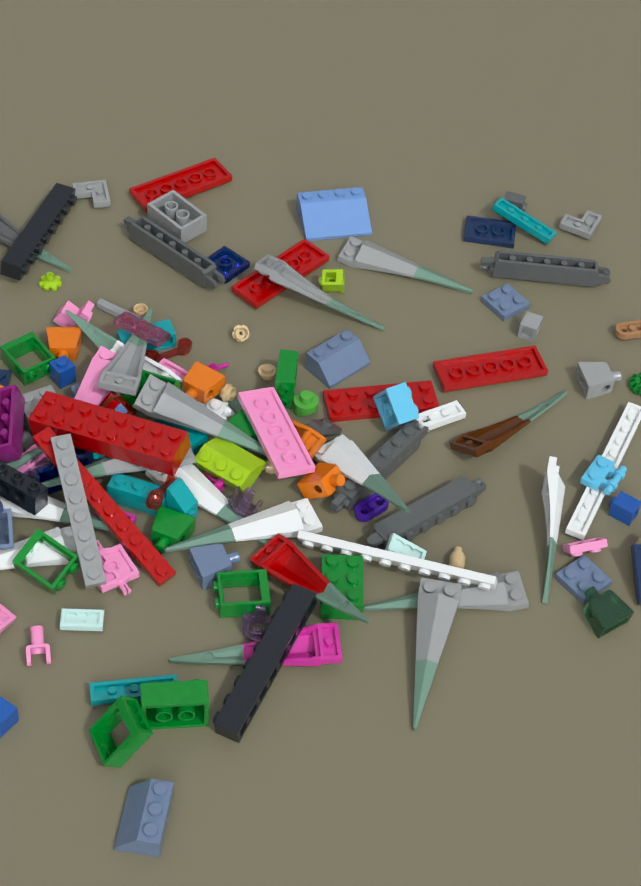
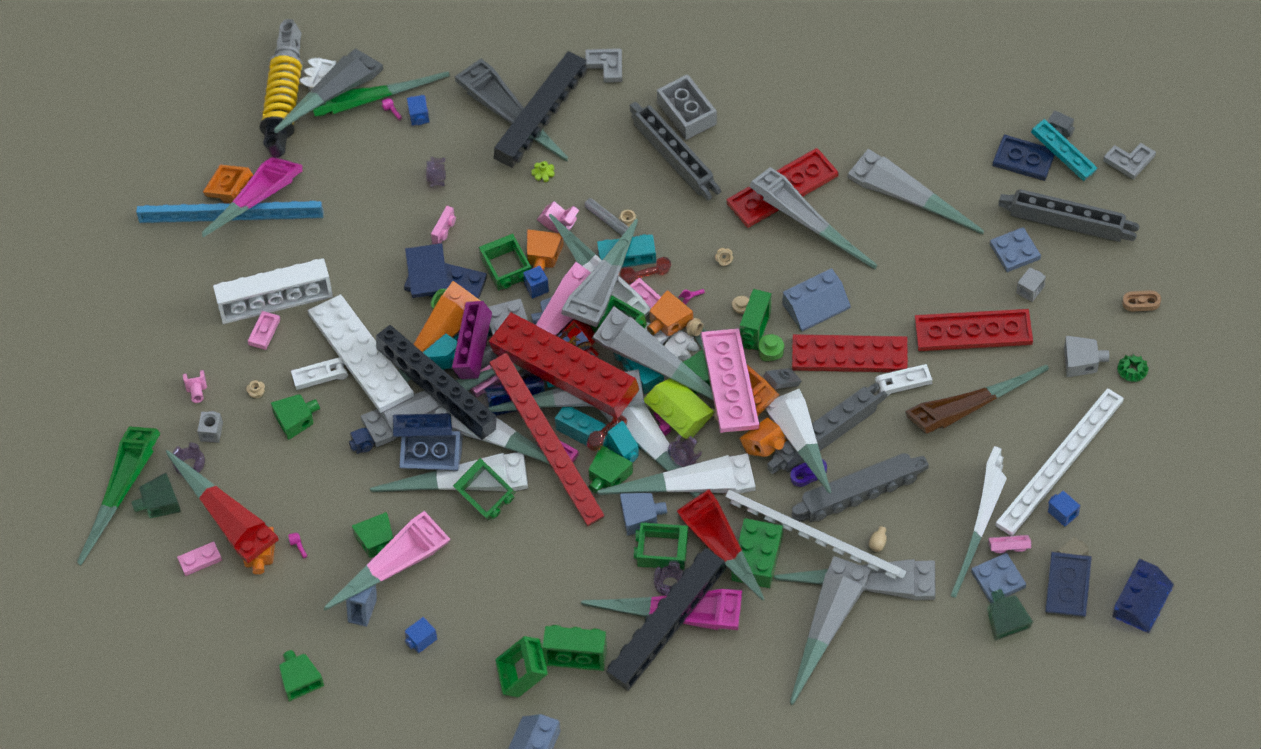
camera: 20 degrees right, 10 degrees up
bright pink piece [26,626,51,666] -> none
light grey plate [51,433,106,589] -> none
light aqua plate [60,608,104,631] -> none
teal plate [89,674,178,706] -> none
bright pink plate [96,540,139,595] -> none
clear pink plate [114,311,170,348] -> none
red plate [129,158,232,213] -> none
clear blue plate [207,246,250,284] -> none
medium blue slope [296,187,372,241] -> none
lime brick [319,269,345,293] -> none
medium azure brick [373,382,419,432] -> none
light aqua plate [385,533,427,559] -> none
medium azure plate [580,454,627,495] -> none

